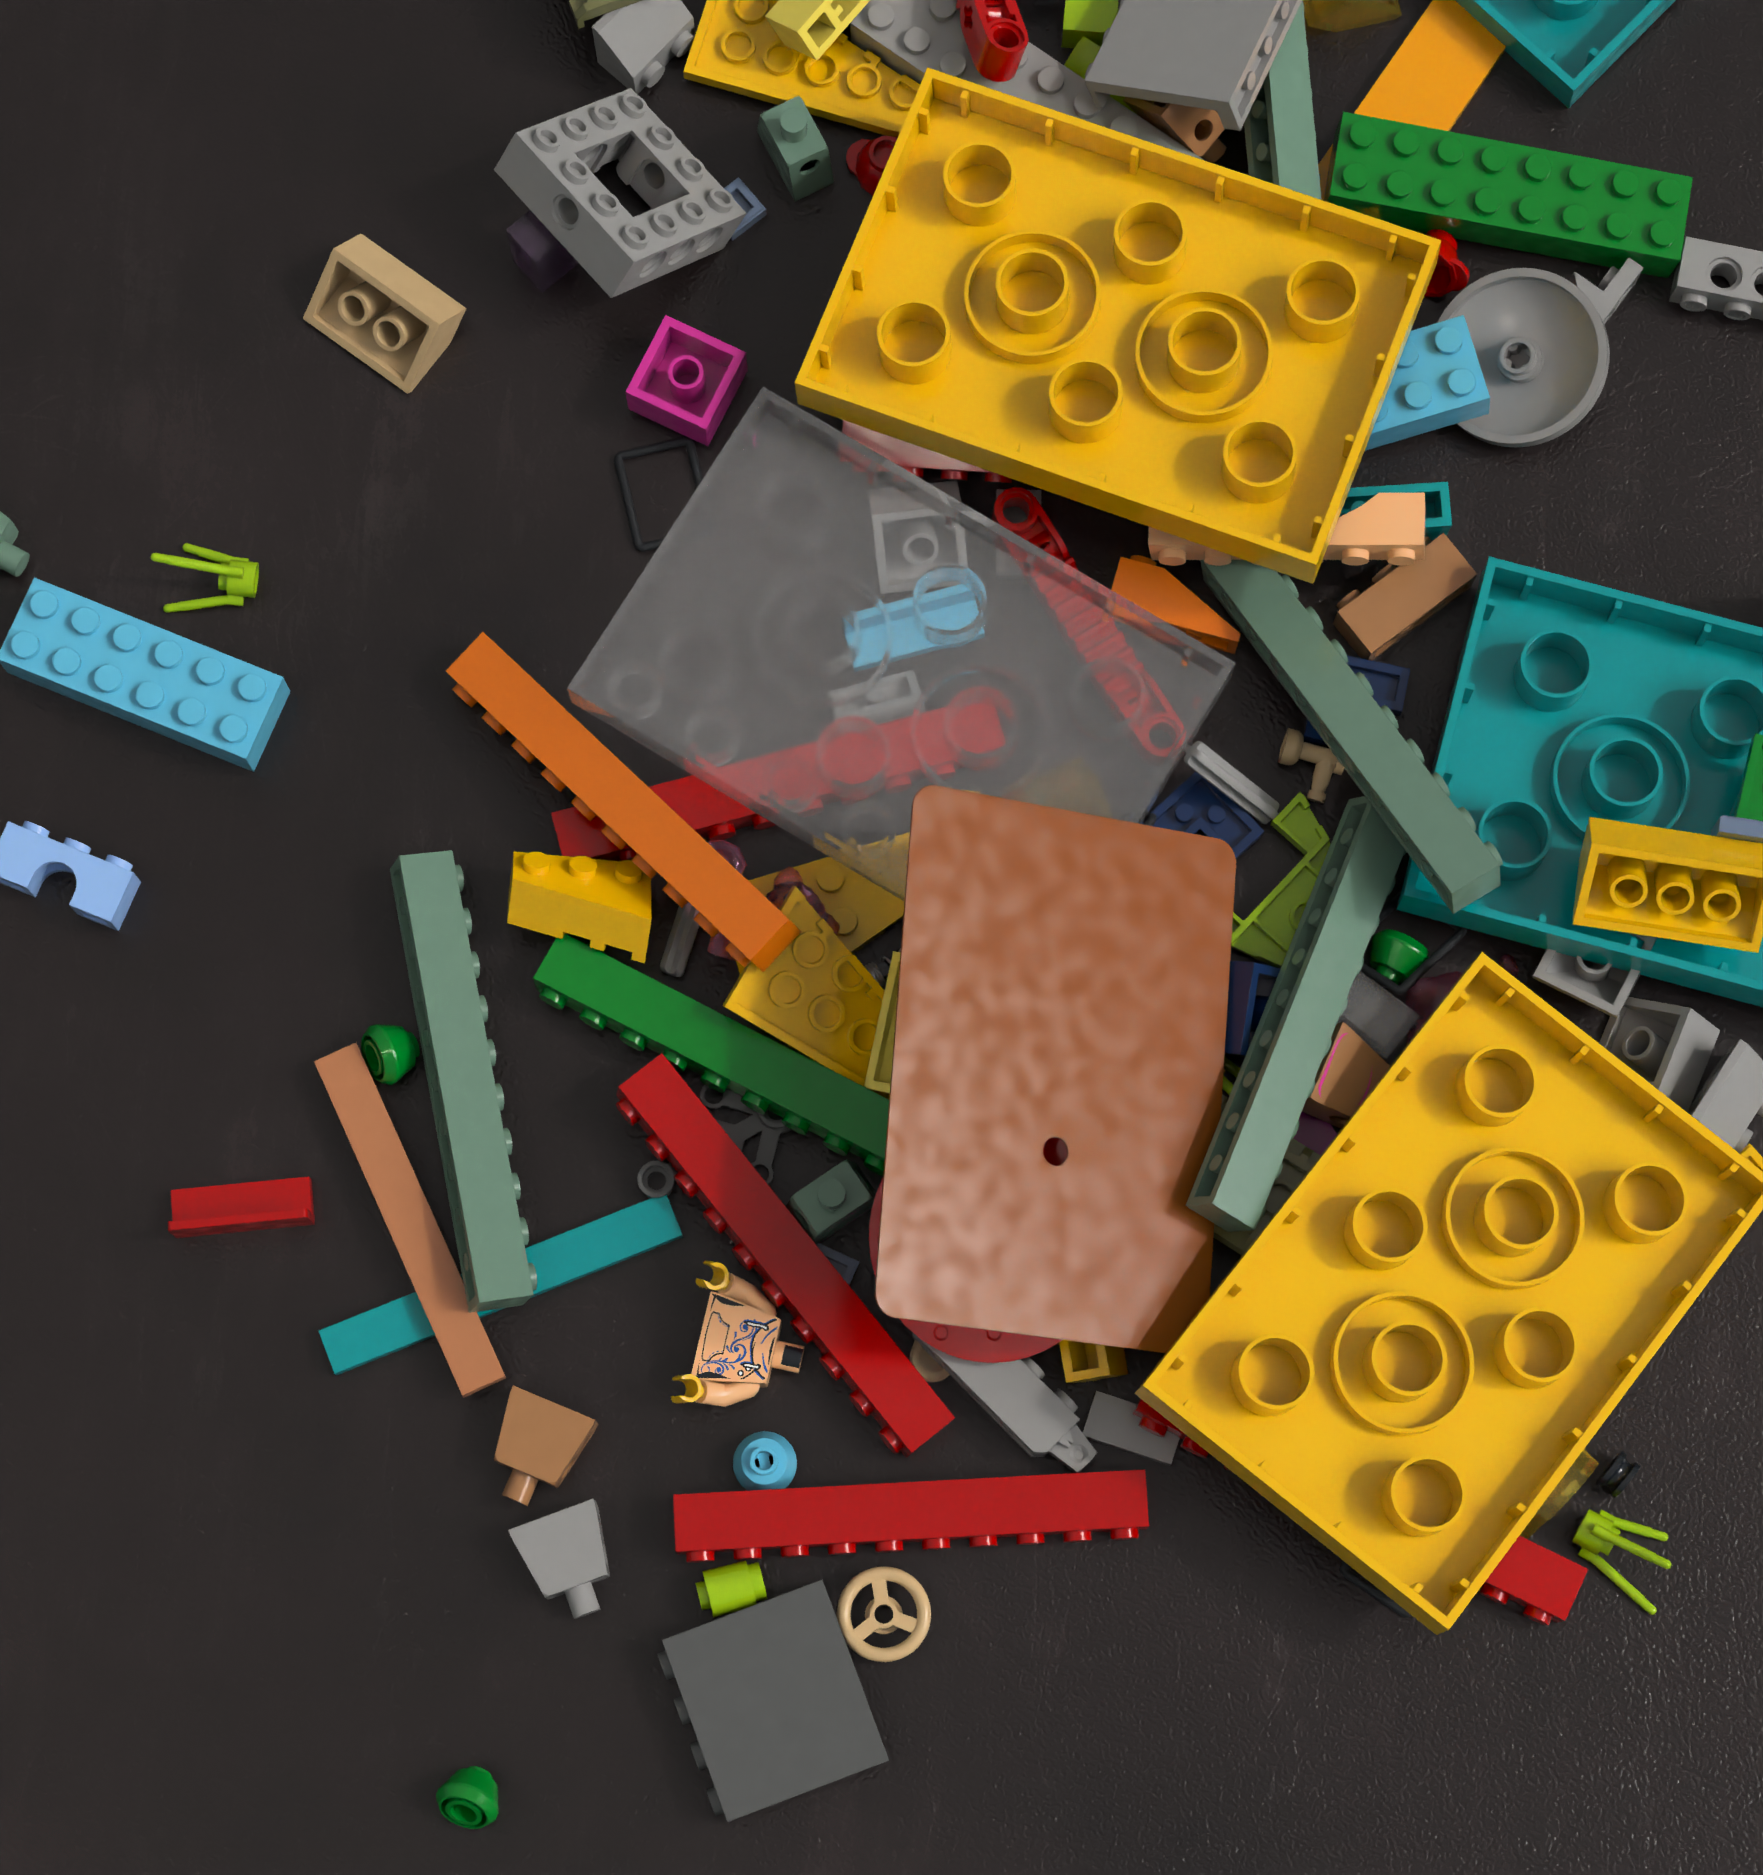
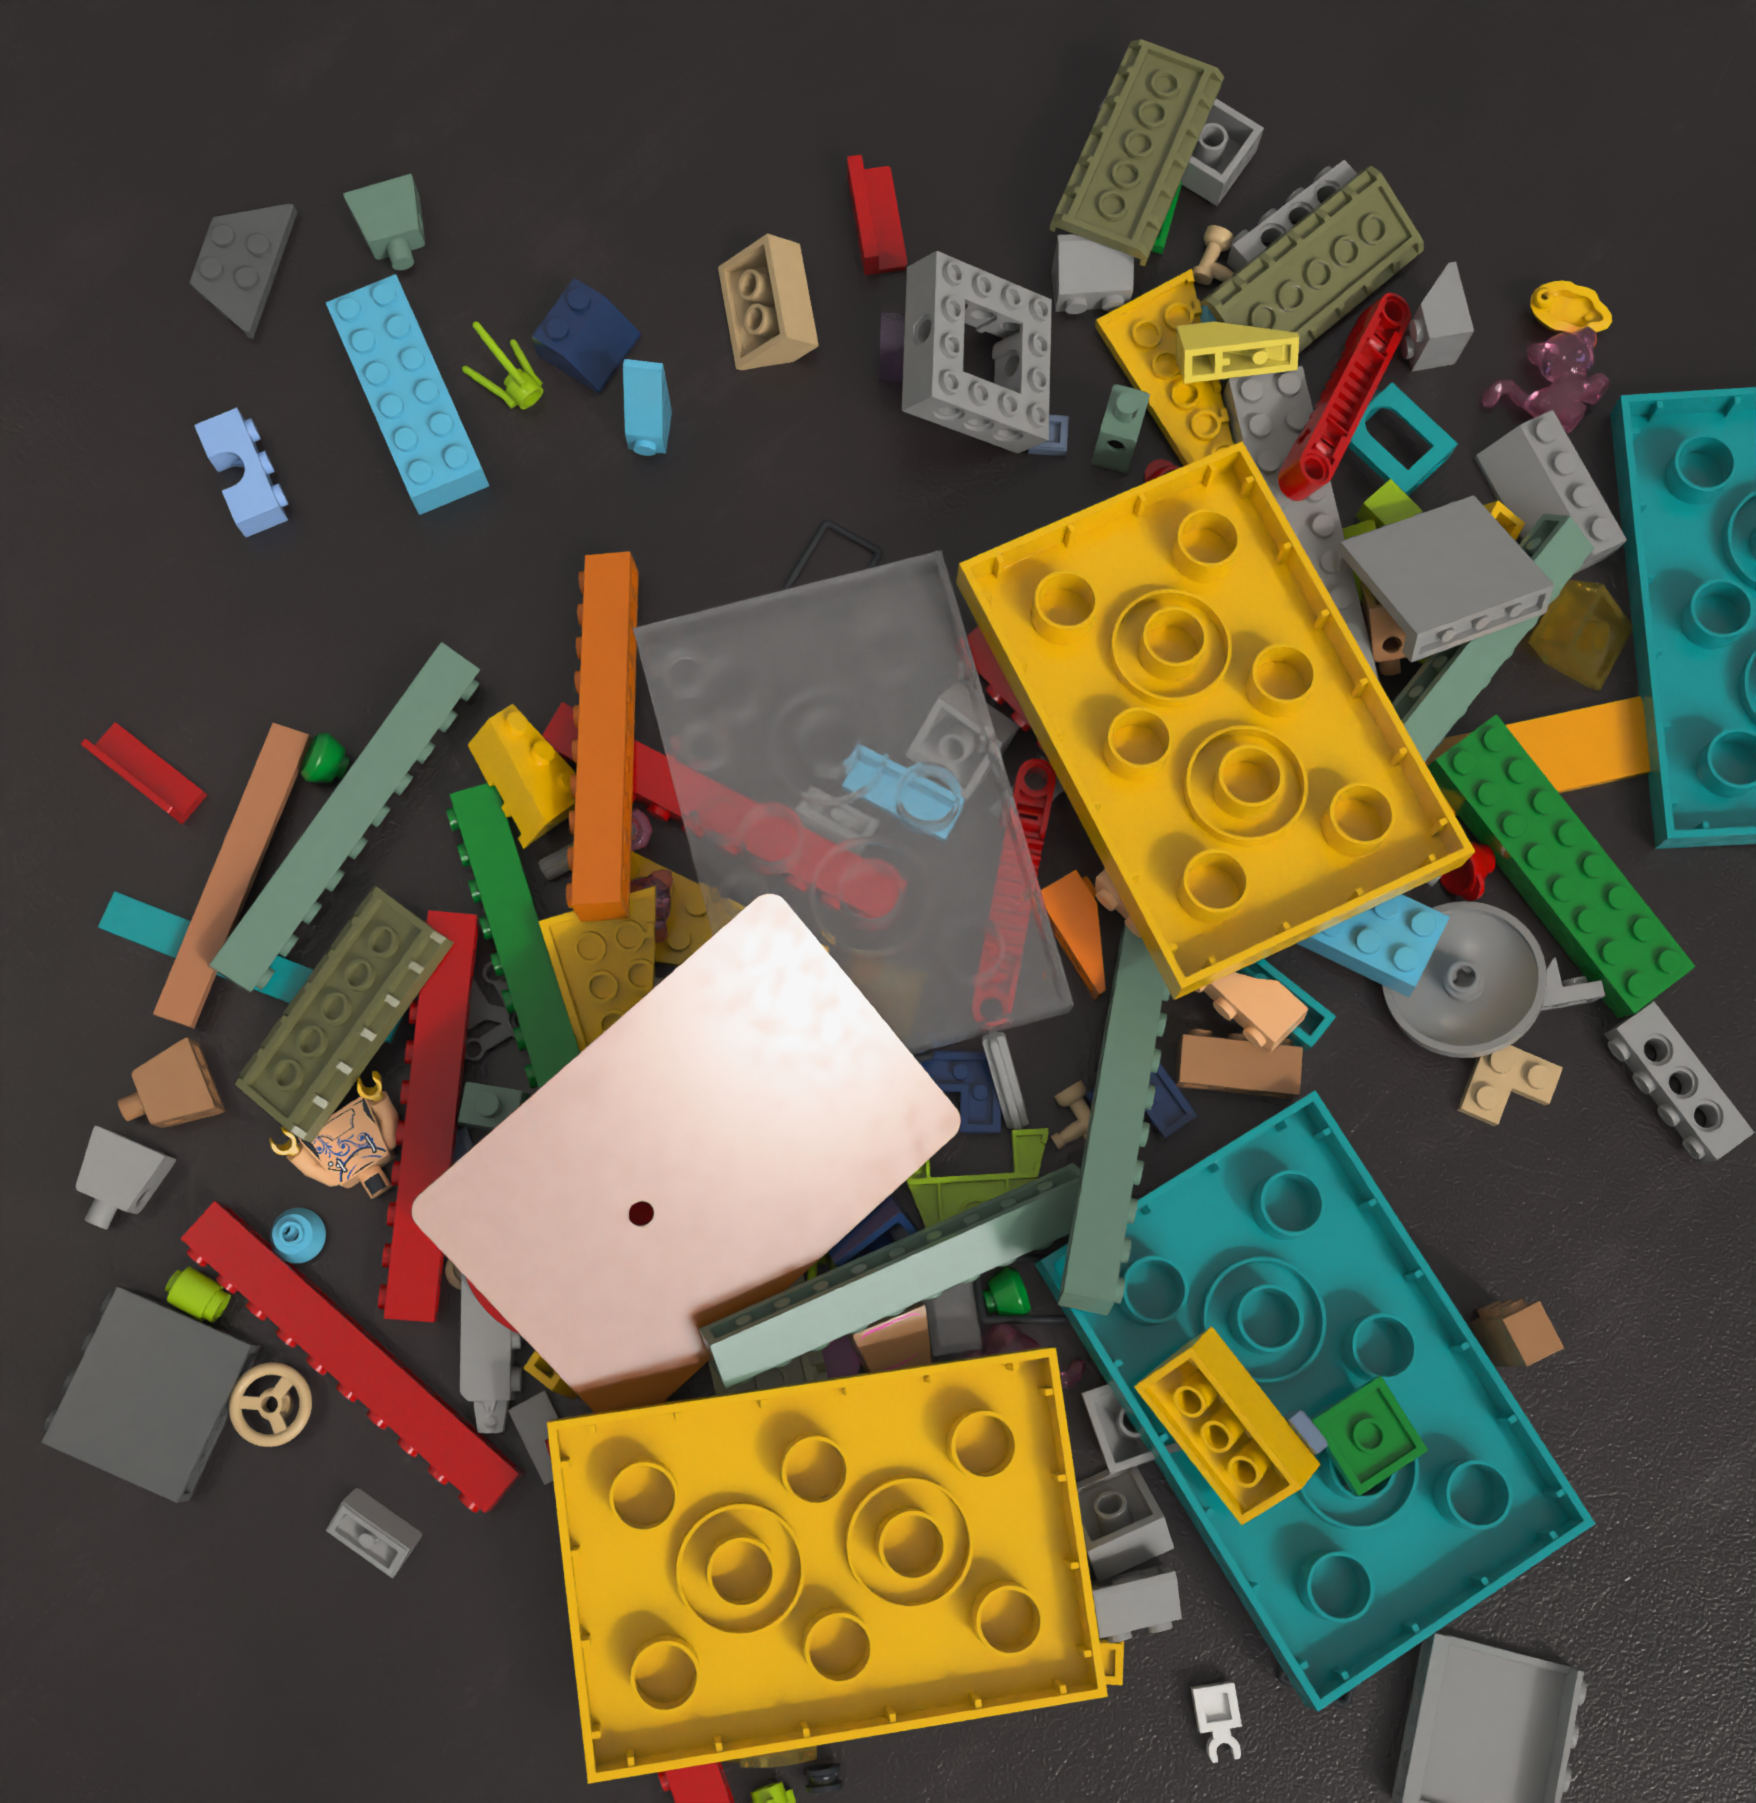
camera: 40 degrees right, 0 degrees up
dark pink brick [625,315,748,446] -> none
none -> olive ladder [234,885,454,1143]
none -> light grey slope [326,1488,422,1578]
none -> dark blue slope [532,278,641,394]
none -> medium azure slope [623,359,672,456]
none -> red panel [847,154,908,276]
none -> tan plate [1457,1045,1563,1126]

